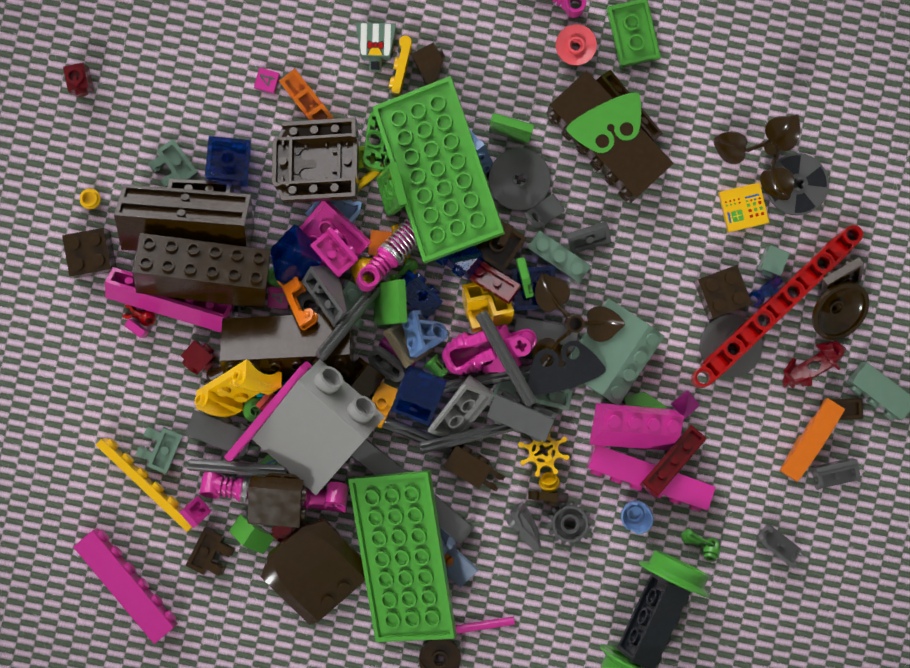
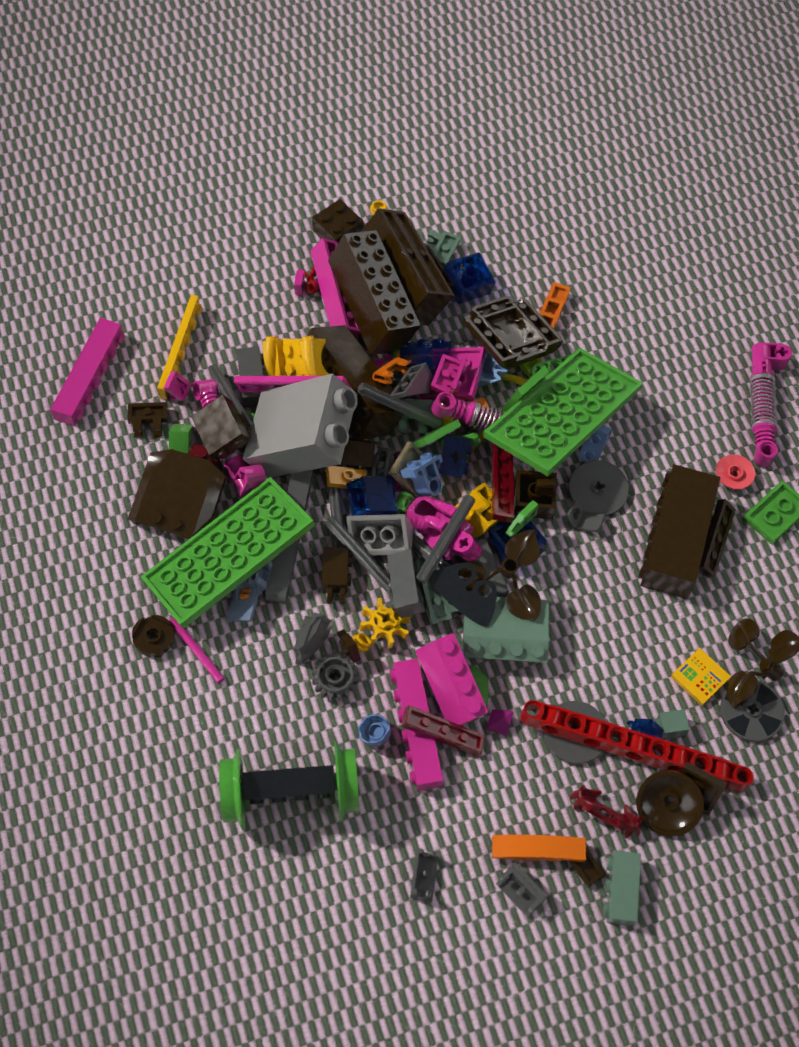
camera: 60 degrees right, 25 degrees down
dark red brick [63,62,94,97] -> none
sand green plate [135,427,183,474] -> none
dark red brick [181,340,216,375] -> none
dark pink tile [254,67,280,94] -> none
torso [356,22,397,72] -> none
yellow plate [388,35,412,97] -> none
dark brown slope [411,42,445,85] -> none
clear blue brick [435,246,484,280] -> none
bright green tile [489,113,534,144] -> none
sand green brick [526,230,591,284] -> none
bright green piece [566,92,641,153] -> none
dark grey plate [567,221,611,254] -> none
bright green piece [681,528,720,562] -> none
dark brown brick [693,265,752,320] -> none

